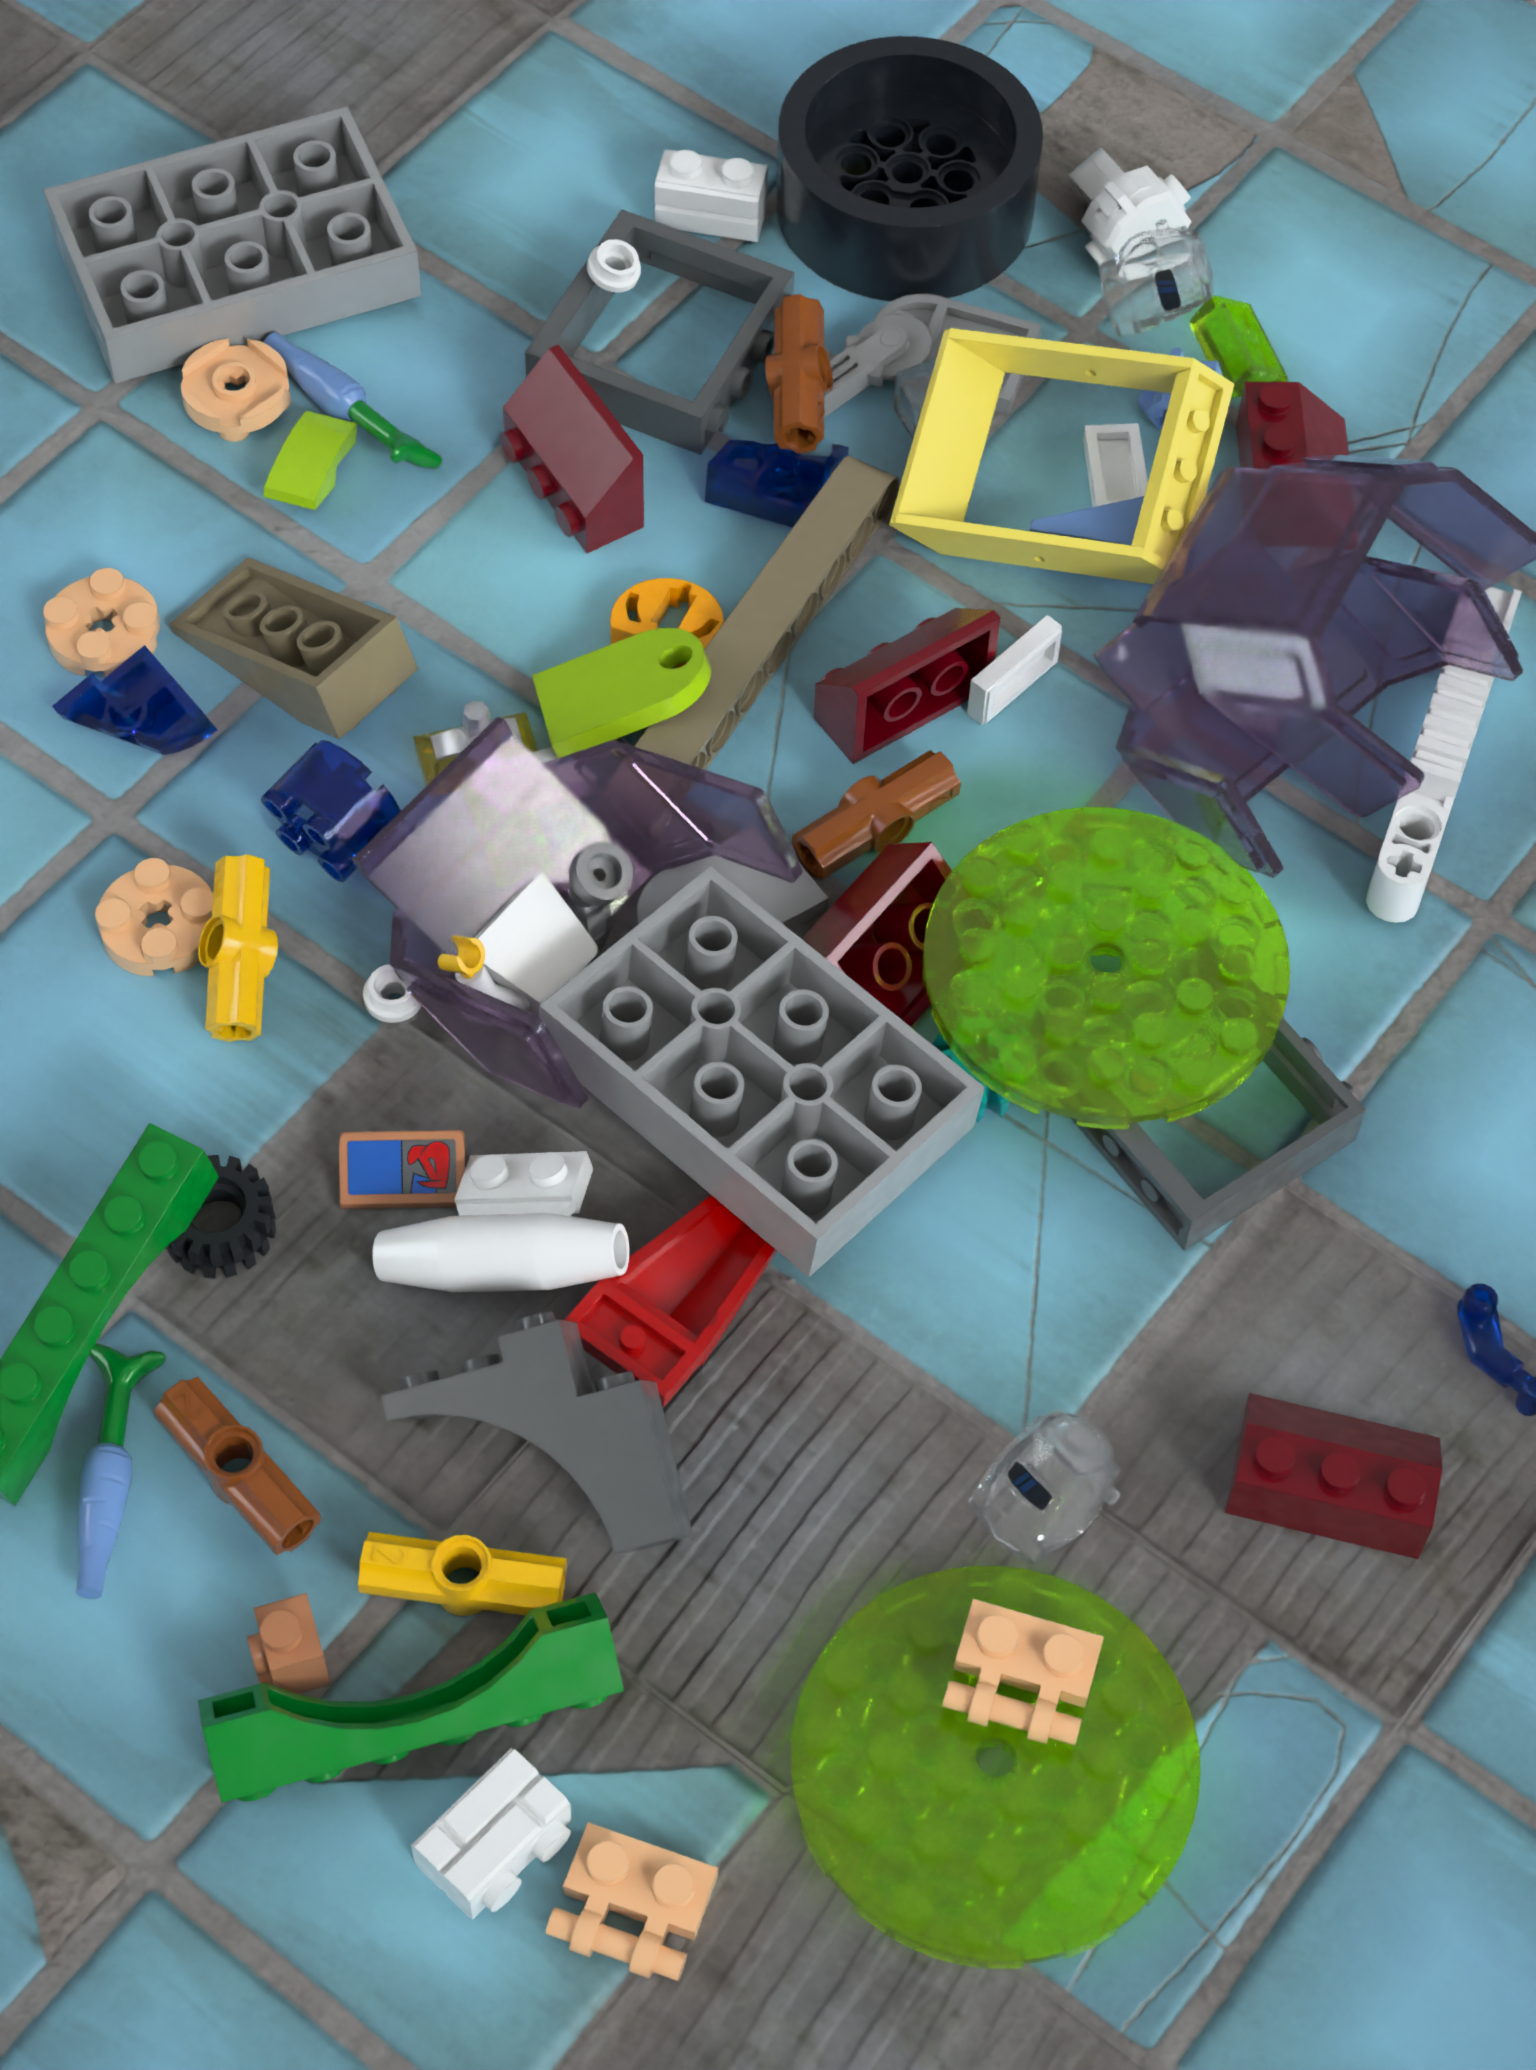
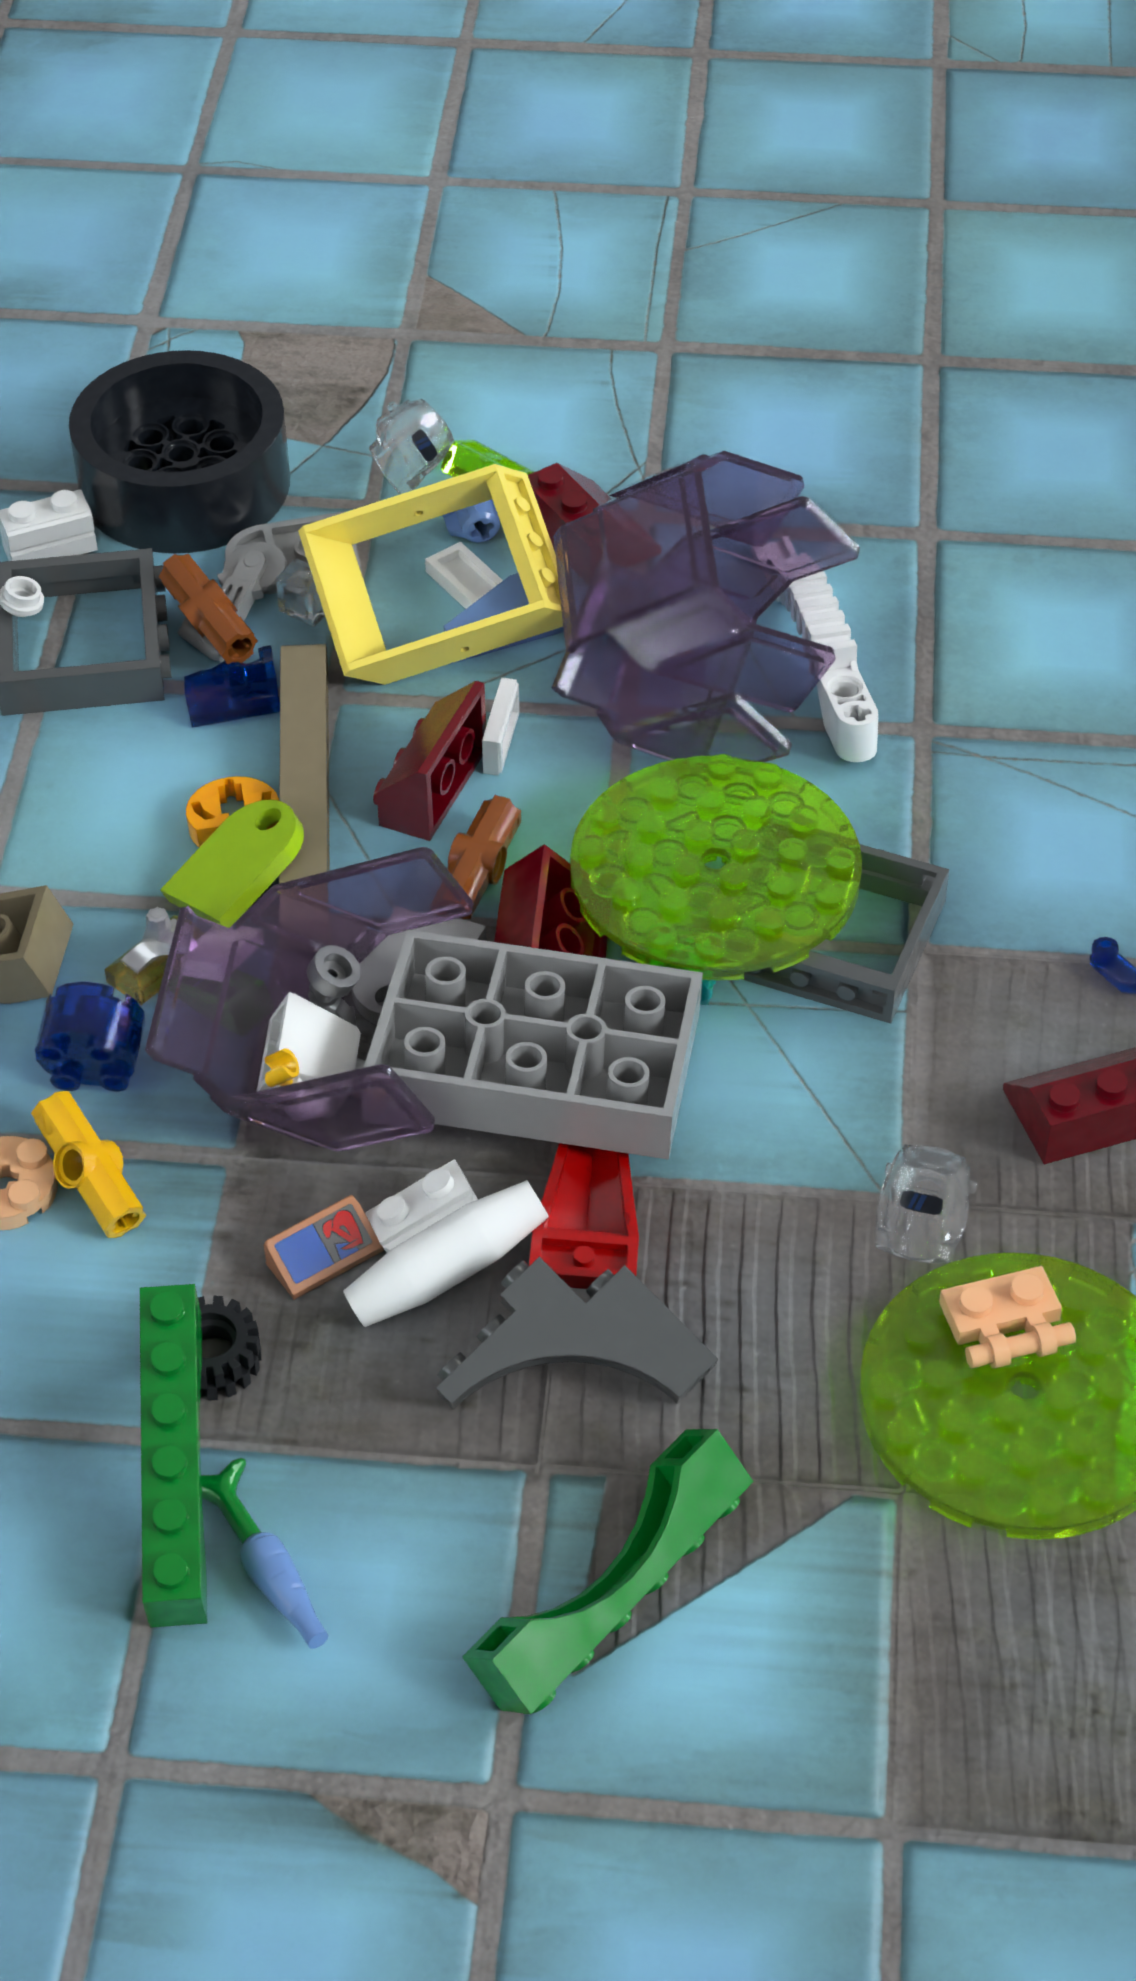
camera: 30 degrees left, 10 degrees down
dark orange piece [153,1376,321,1556] -> none
nougat brick [247,1593,331,1694] -> none
yellow piece [358,1532,567,1616] -> none
white plate [363,964,424,1023] -> none
white brick [411,1748,572,1919] -> none
dark red slope [500,344,644,553] -> none
light nougat plate [545,1822,718,1981] -> none
white piece [1068,147,1191,277] -> none

